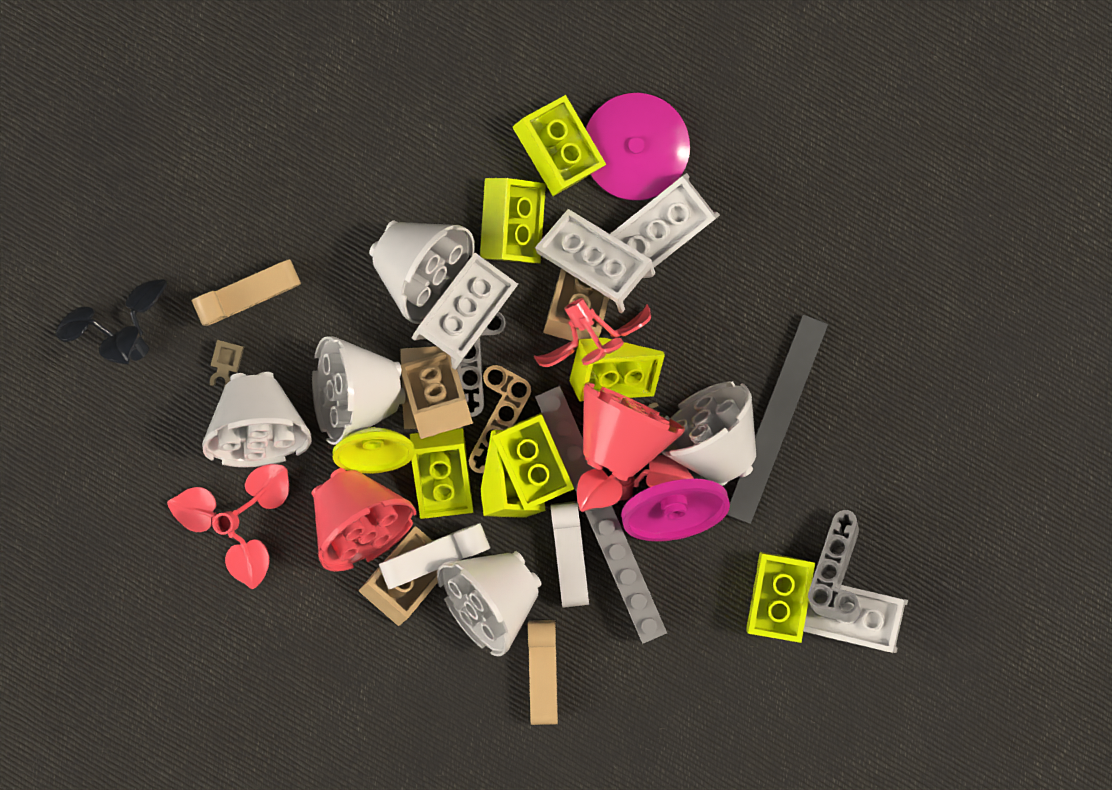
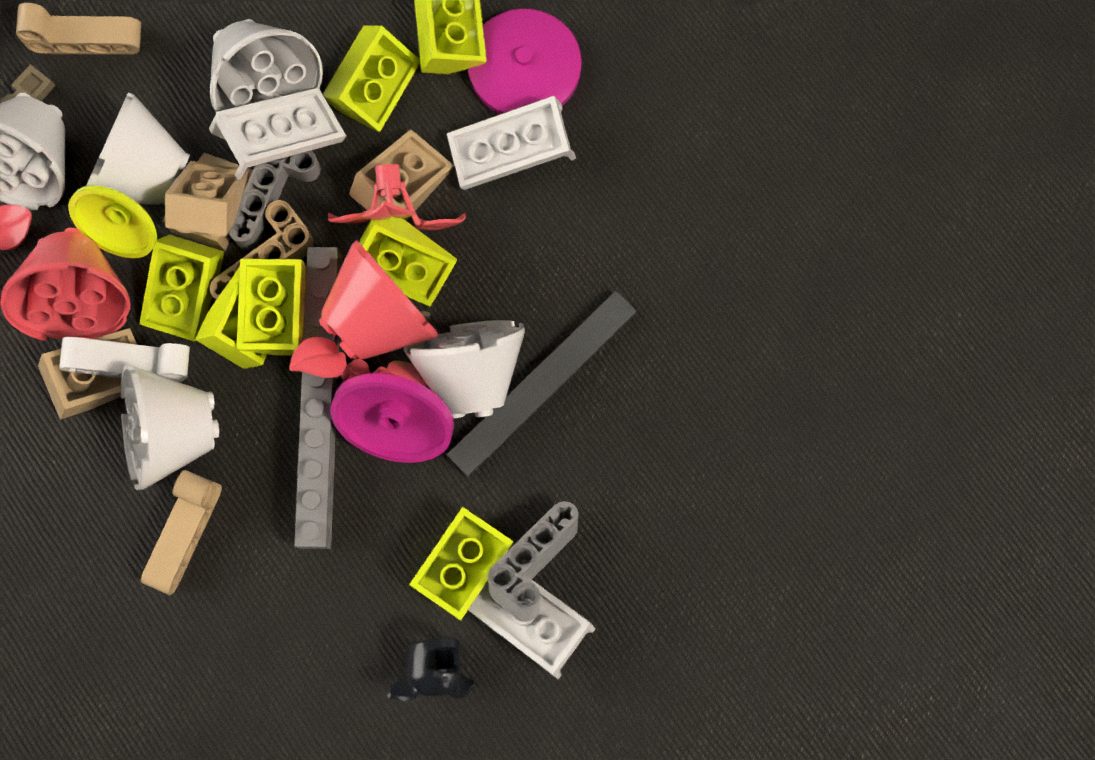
camera: 20 degrees right, 10 degrees down
white plate [535,209,655,313] -> none
white beam [551,501,589,608] -> none
none -> black piece [387,637,475,701]

